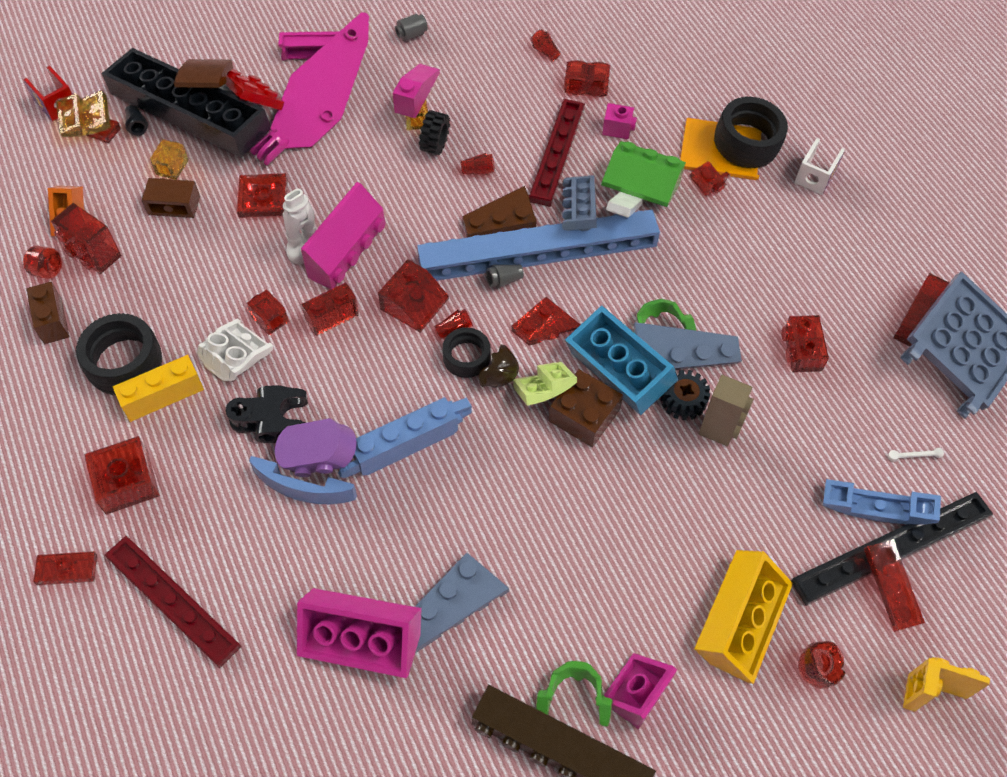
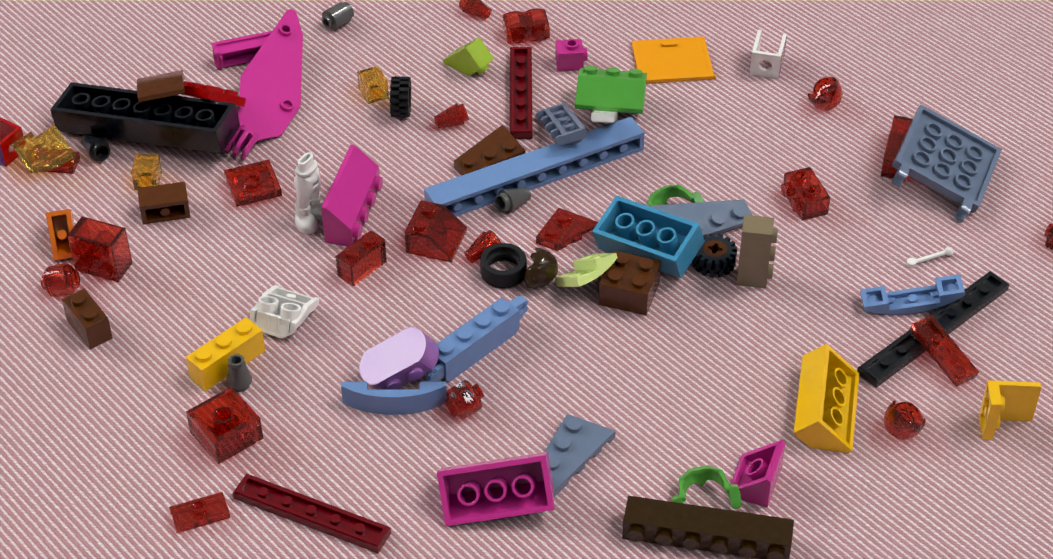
camera: 15 degrees left, 15 degrees down
black tyre [76,313,162,395] -> none
black piece [225,385,308,443] -> none
clear red brick [247,289,289,335] -> none
dark pink slope [393,64,440,119] -> none
clear red bracket [689,161,730,196] -> none
black tyre [714,96,788,168] -> none
none -> dark grey cone [226,354,252,392]
none -> lime slope [442,37,494,76]
none -> clear red head [444,380,485,419]
none -> clear red hair [808,76,843,111]

